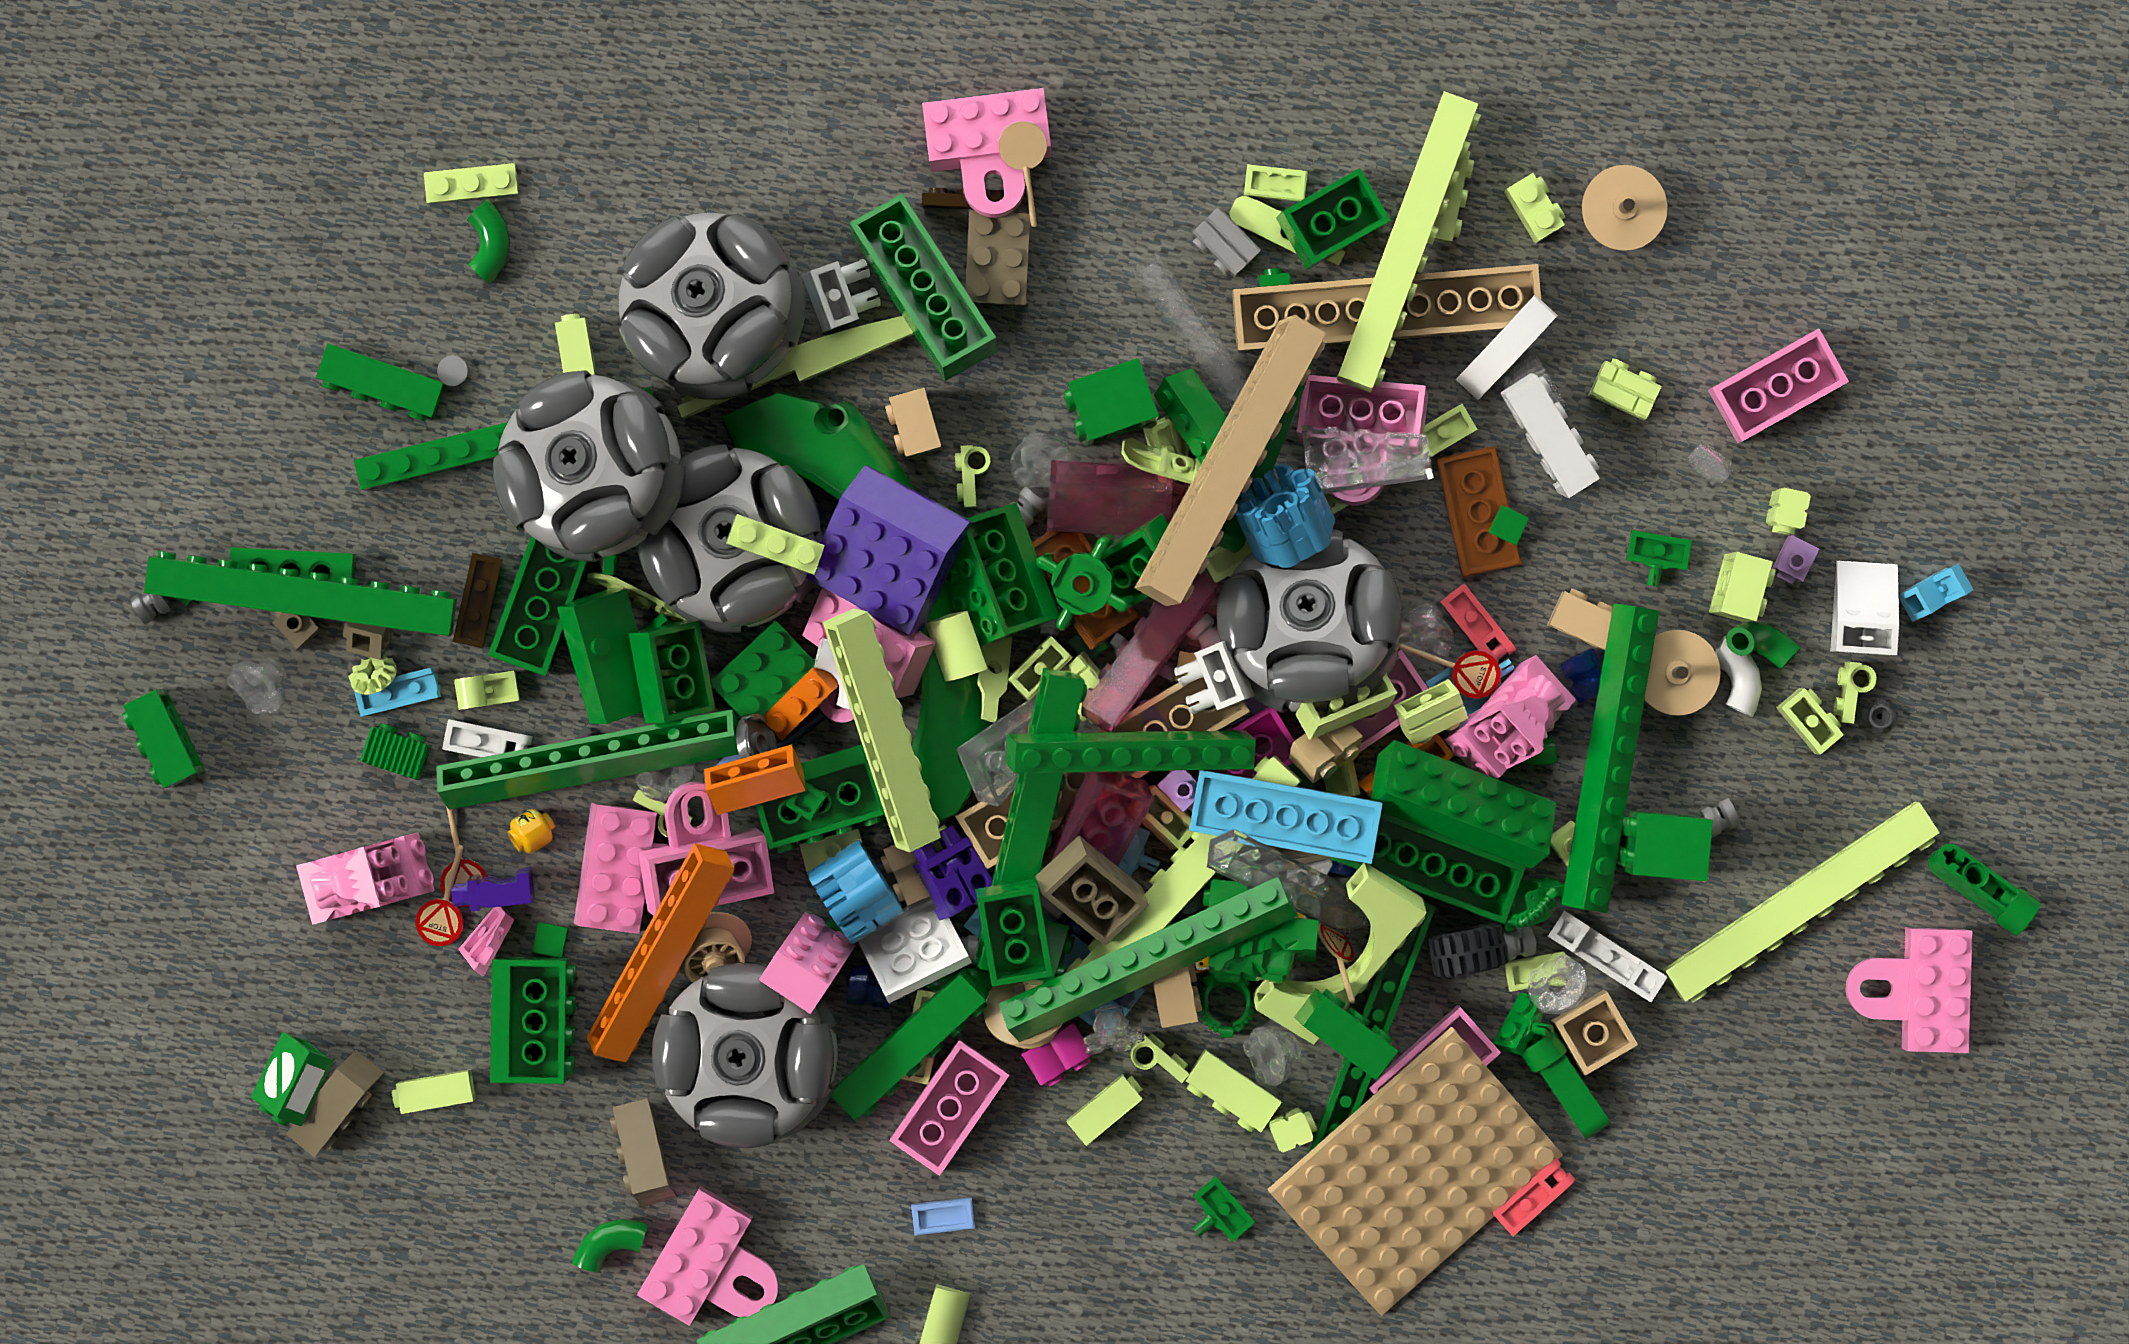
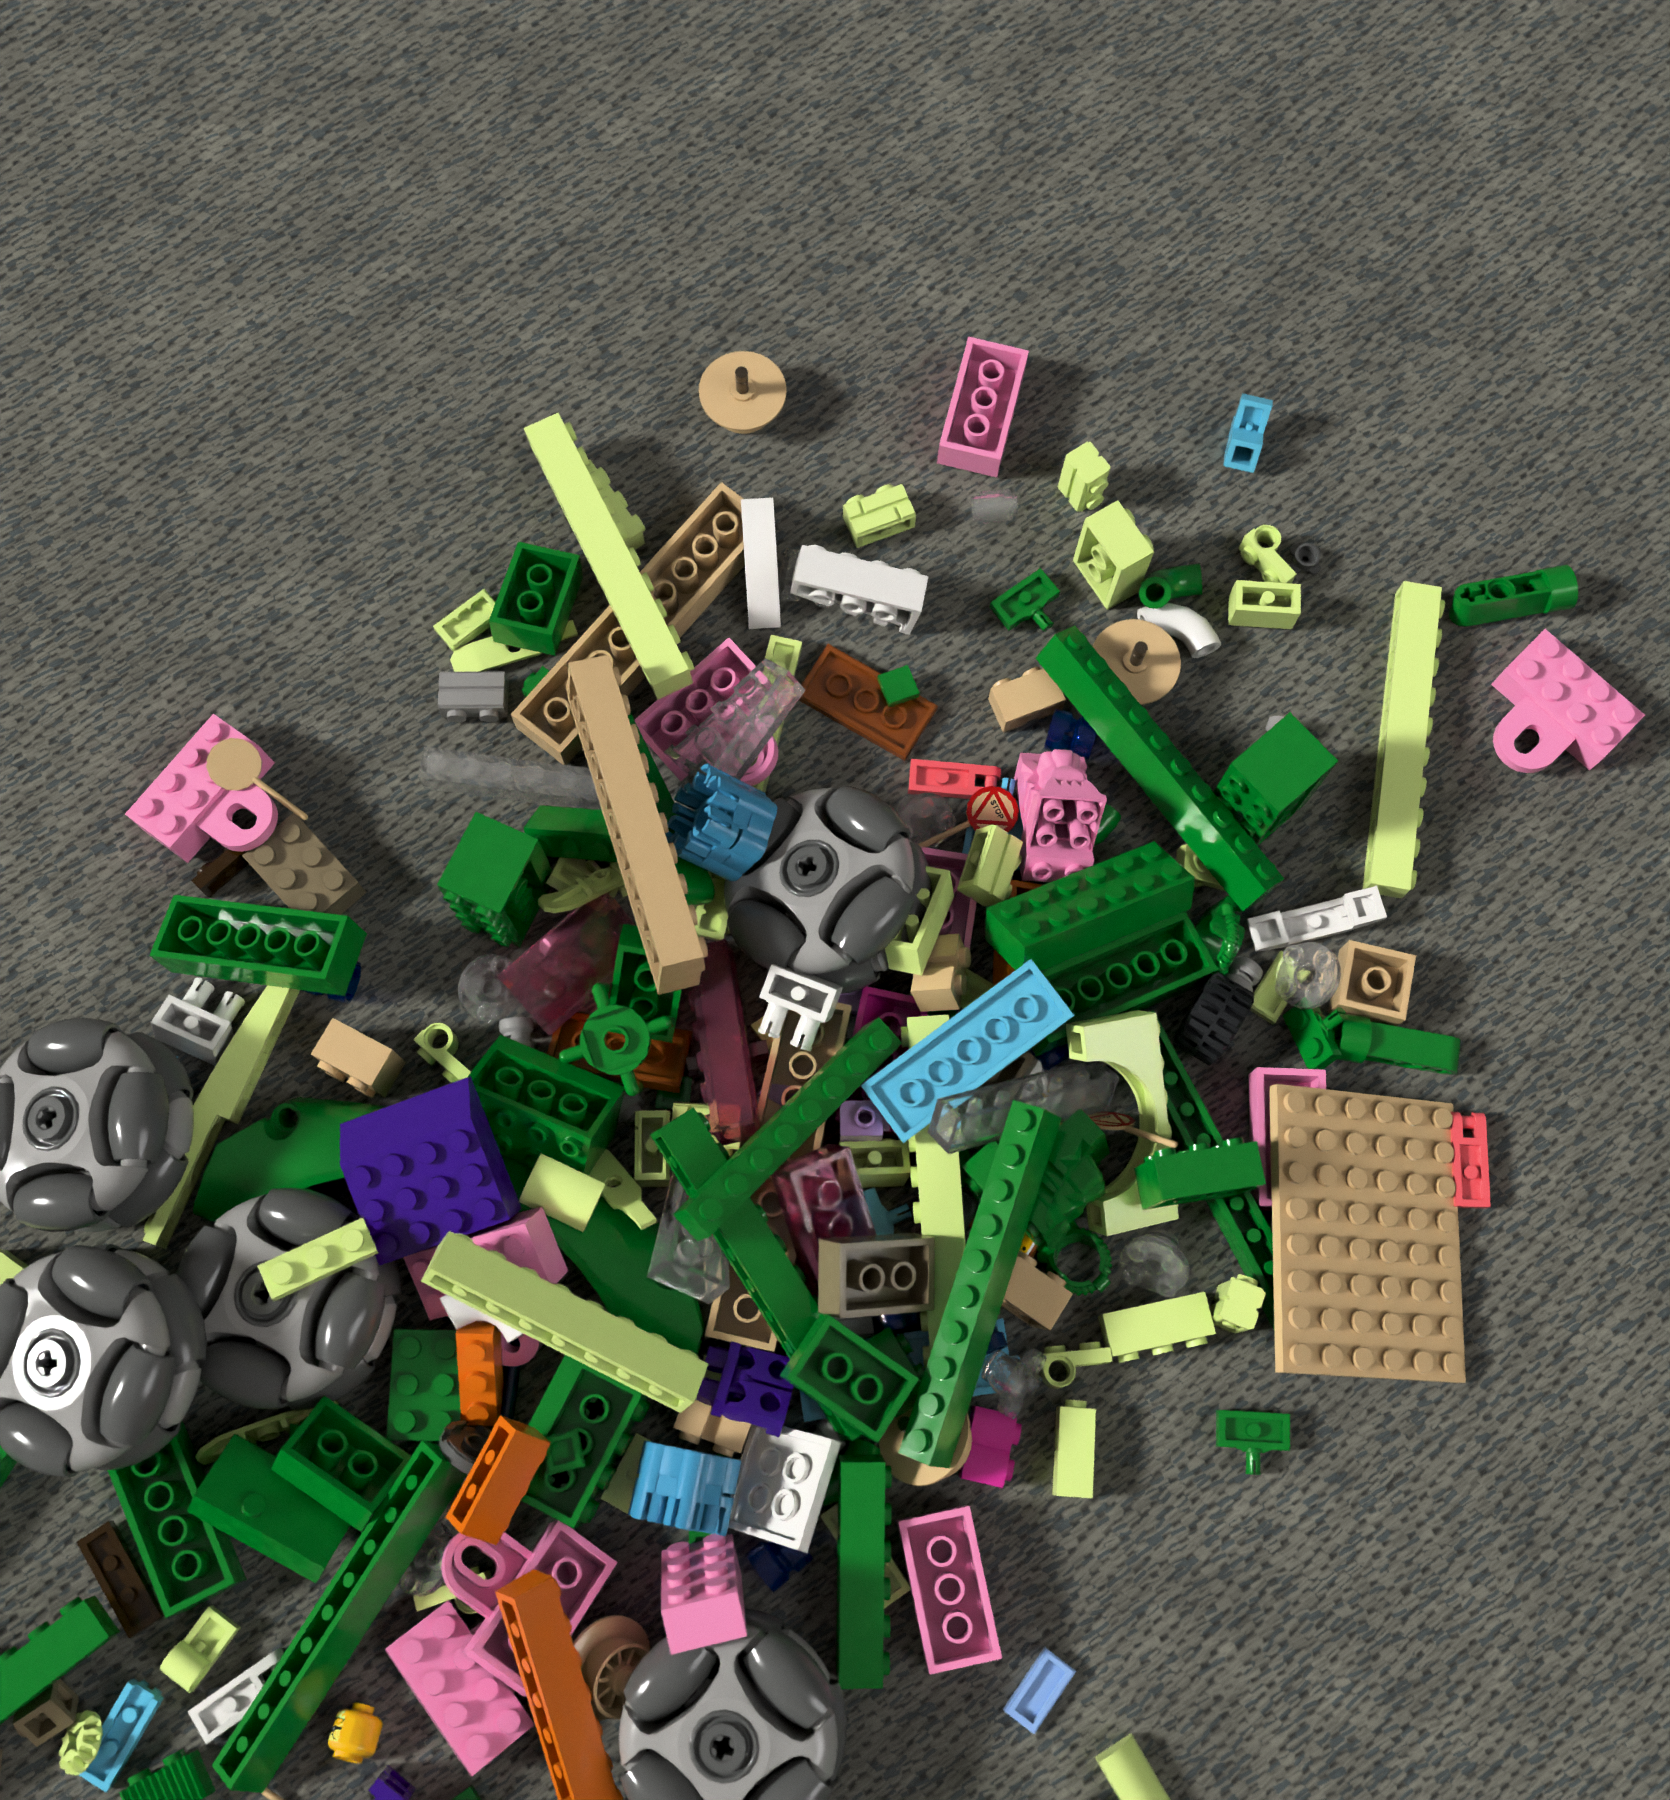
camera: 50 degrees left, 15 degrees down
green tile [599,553,620,577] -> none
light grey wheel [1186,613,1220,650] -> none
yellowish green brick [1504,173,1565,244] -> none
lavender brick [1772,535,1819,585] -> none
white slope [1830,561,1899,656] -> none

